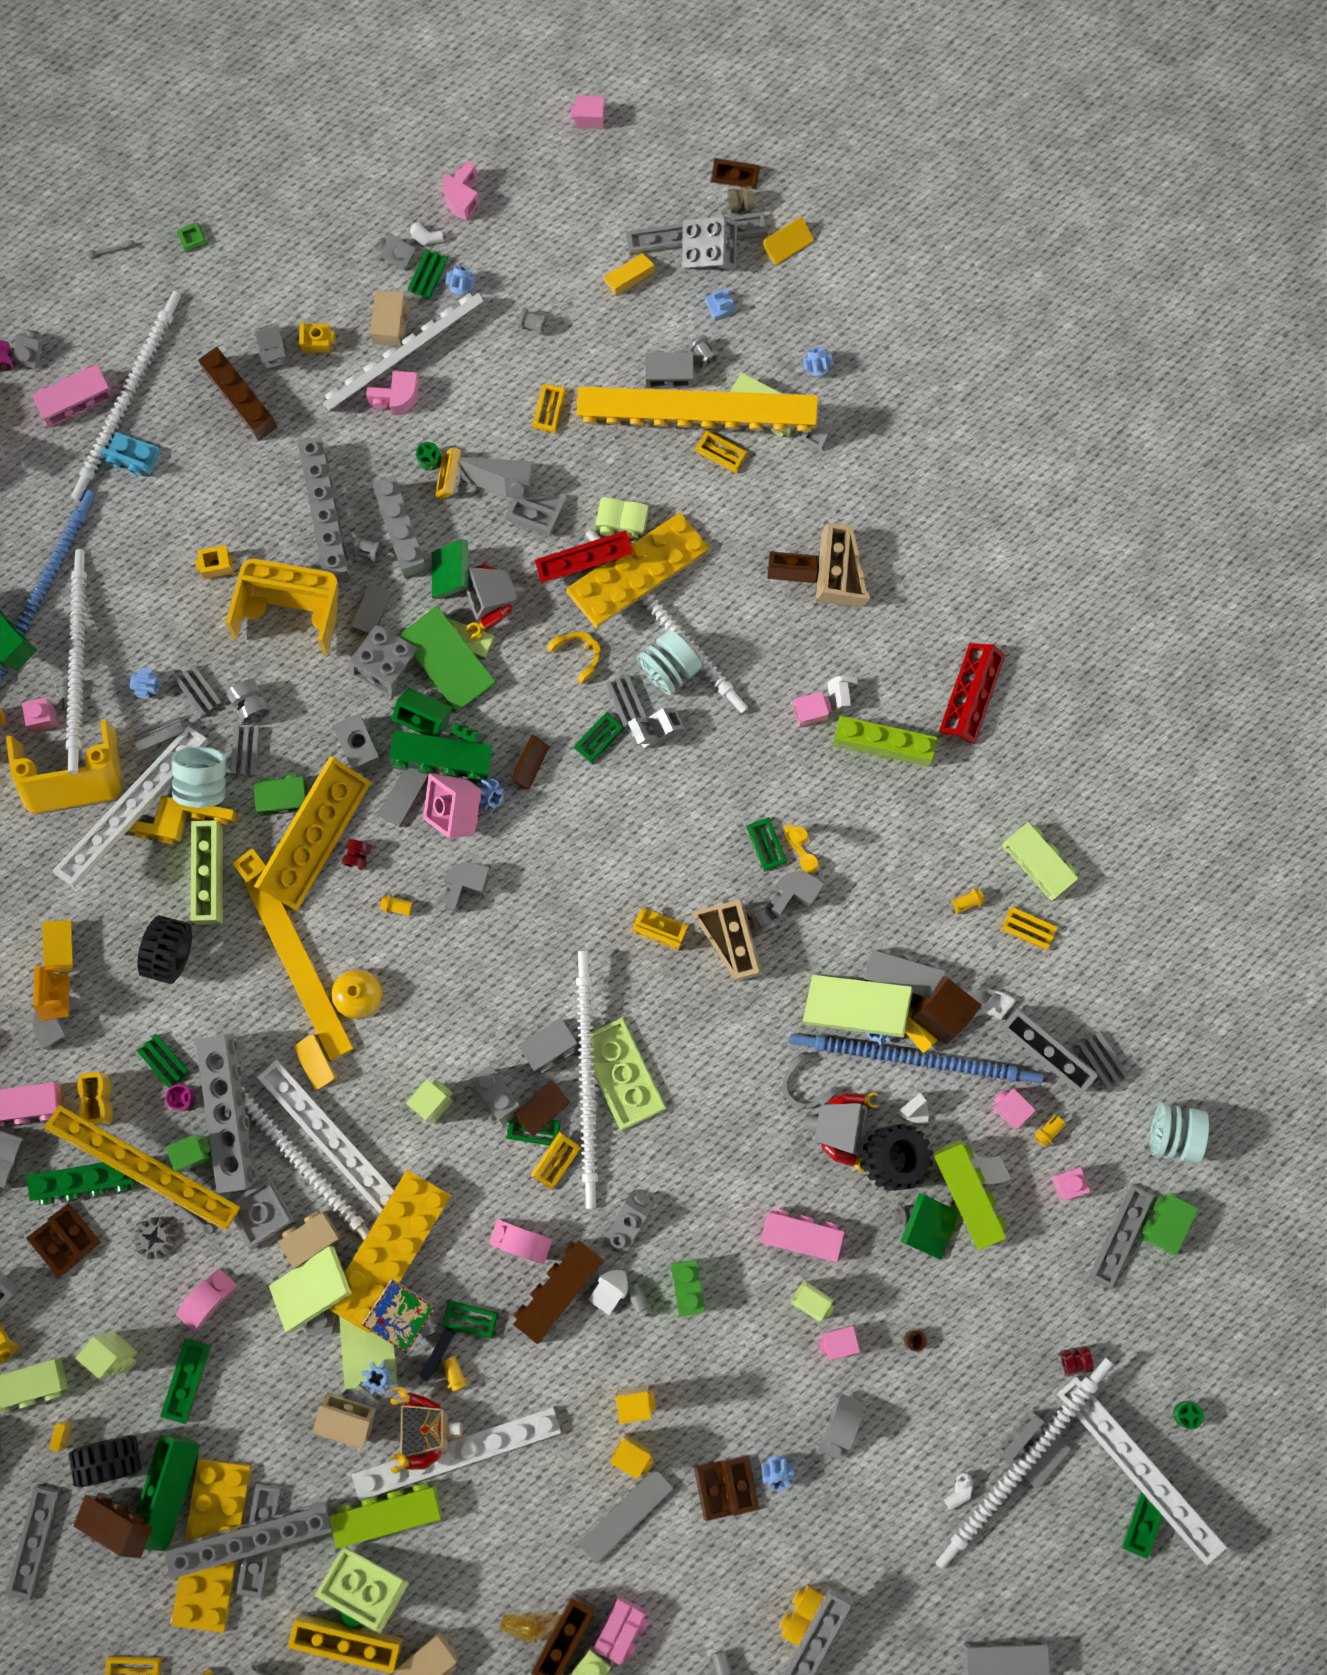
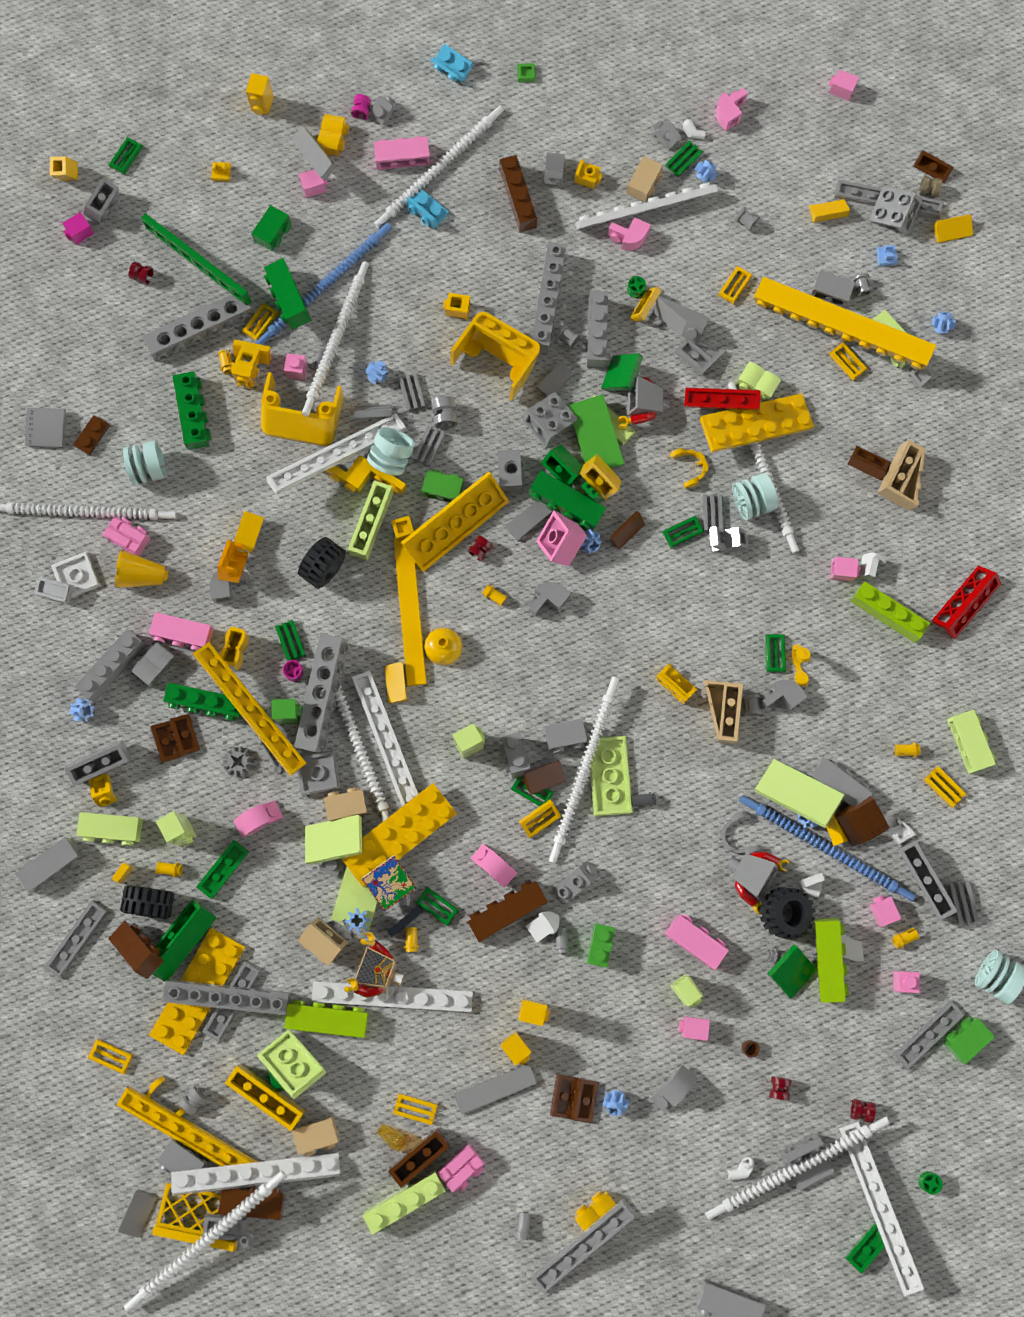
camera: 20 degrees right, 0 degrees up
none -> yellow pin [156,861,183,878]
none -> yellow tile [393,1093,438,1125]
none -> medium azure bracket [430,43,474,82]
none -> yellow brick [580,454,622,500]
none -> dark grey pin [631,792,656,807]
none -> dark red wheel [769,1076,792,1101]

